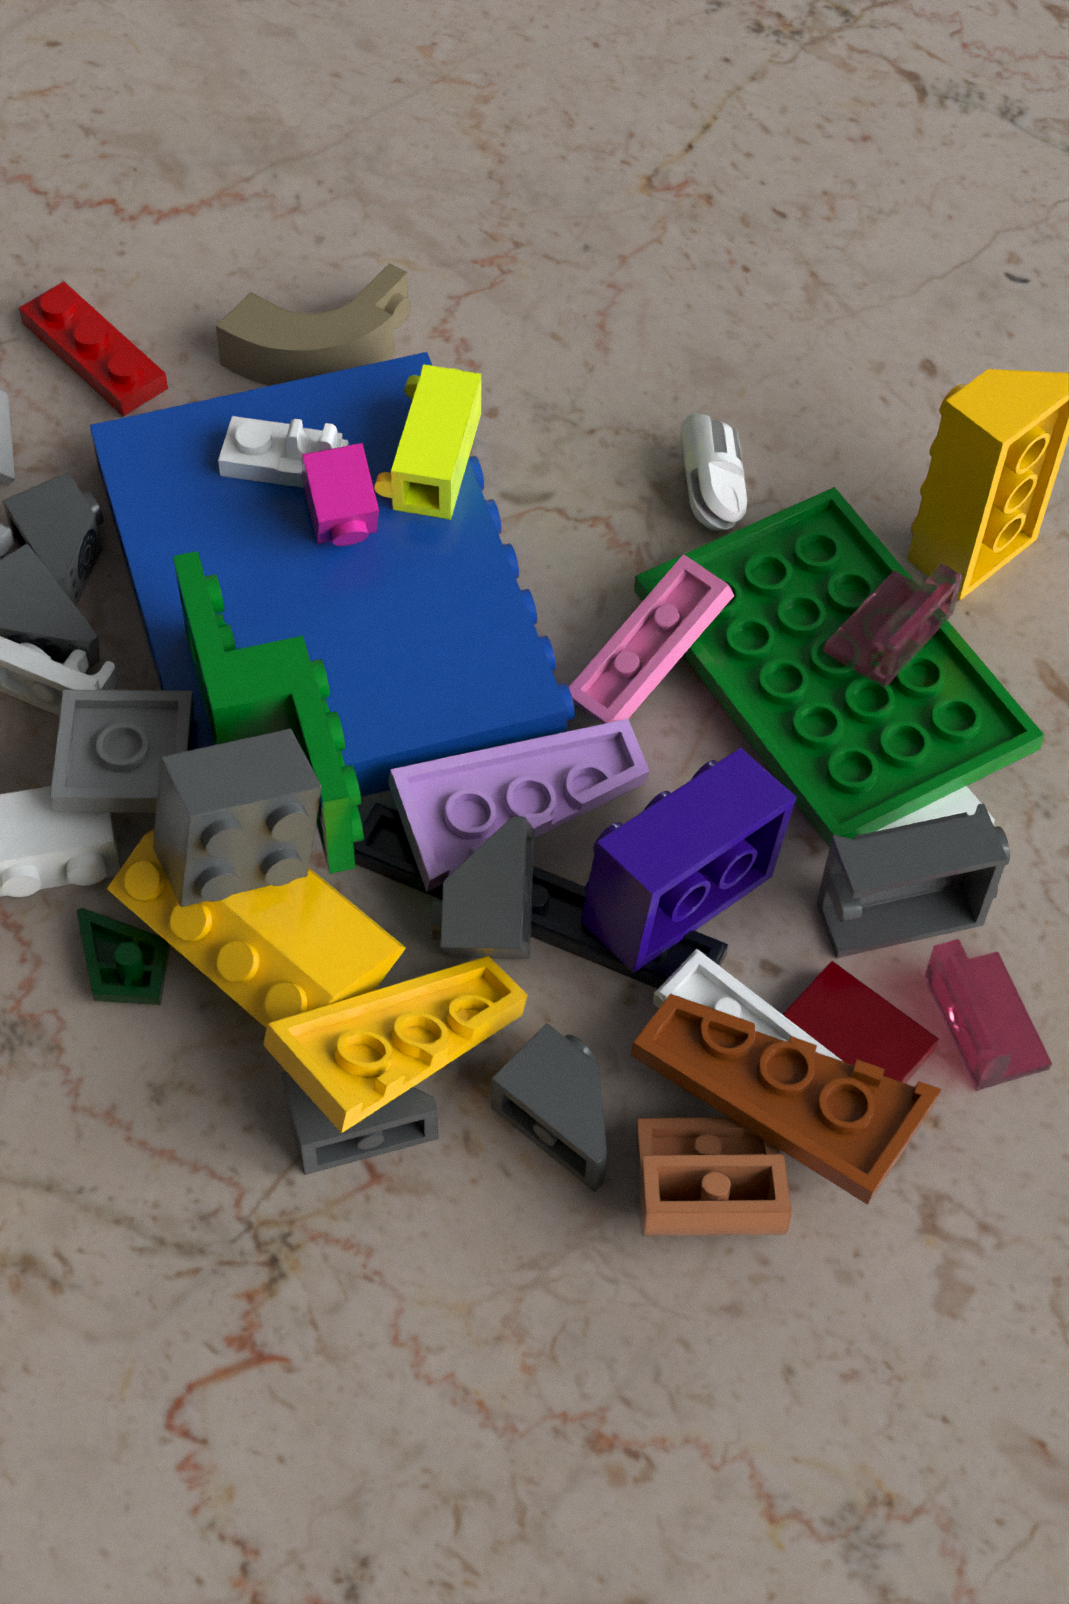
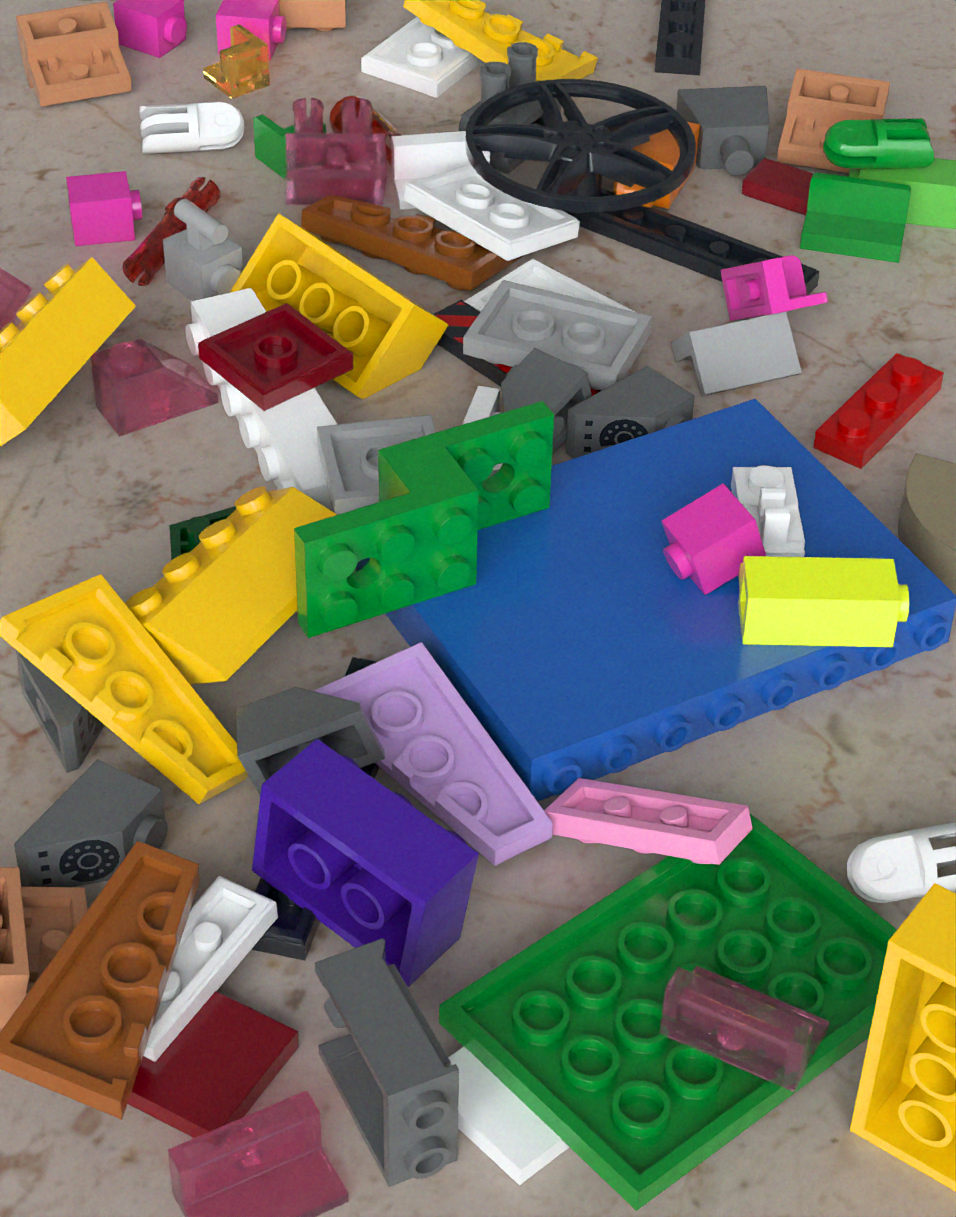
camera: 80 degrees right, 15 degrees down
dark grey brick [153,729,322,907] -> none

